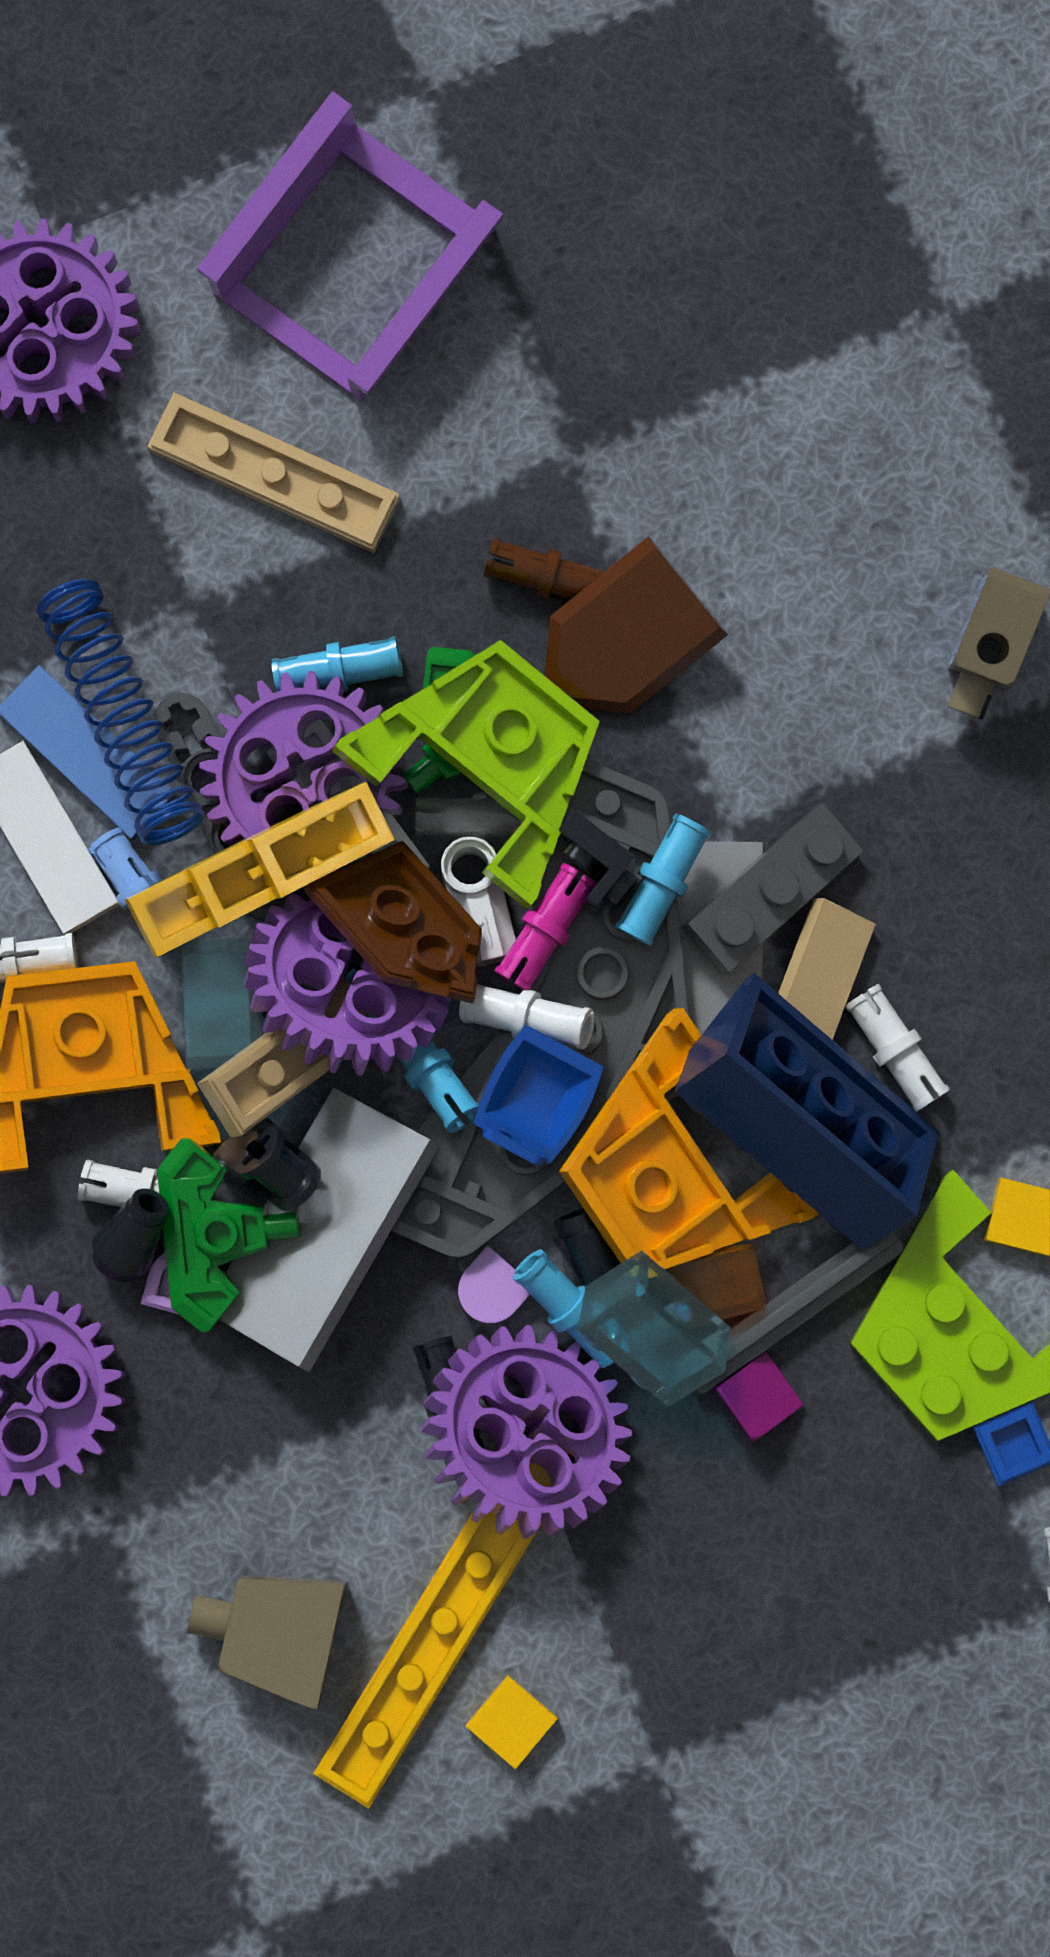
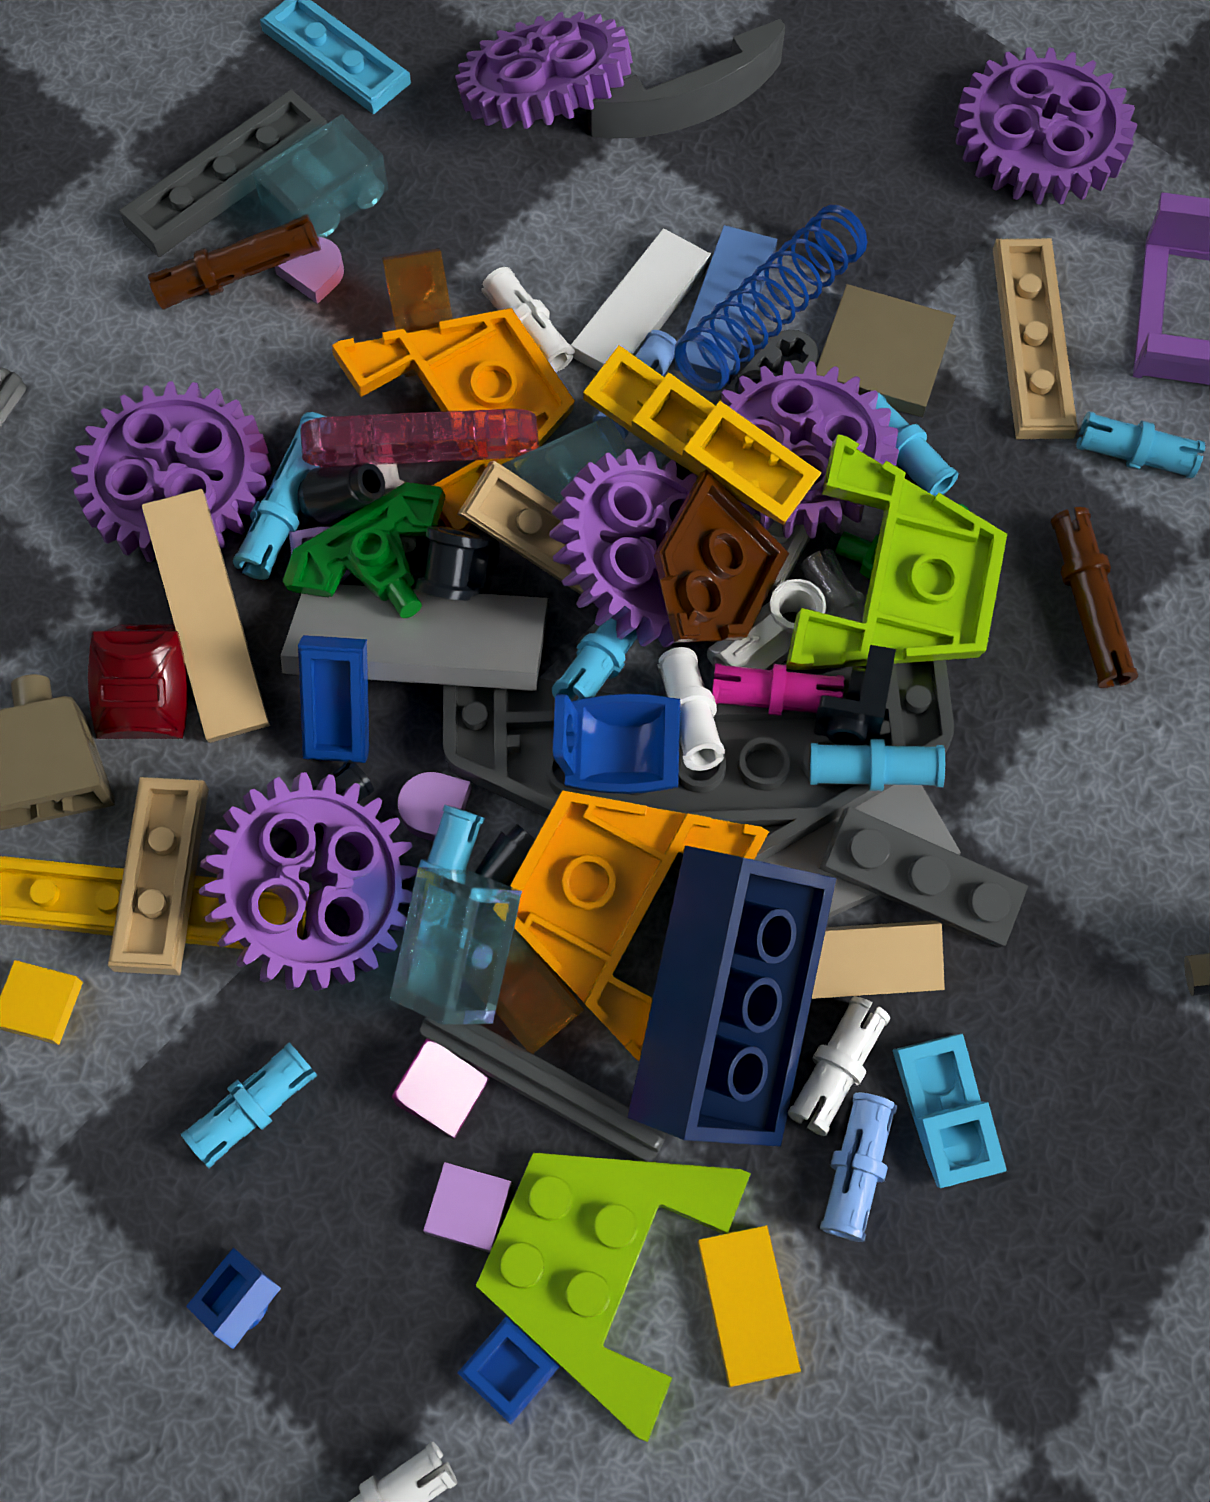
camera: 65 degrees right, 15 degrees down
reddish brown tile [544,536,728,714] -> none
none -> dark red piece [88,624,188,739]
none -> tan tile [108,777,209,975]
none -> tan tile [142,489,270,743]
none -> medium azure pin [181,1042,317,1168]
none -> blue plate [186,1247,281,1349]
none -> medium azure pin [233,412,338,580]
none -> blue tile [298,635,369,763]
none -> clear pink beam [300,409,539,467]
none -> lavender tile [423,1162,512,1253]
none -> dark tan tile [816,284,956,418]
none -> light blue pin [820,1092,897,1242]
none -> medium azure slope [892,1034,1007,1188]
none -> medium azure pin [1076,411,1205,479]

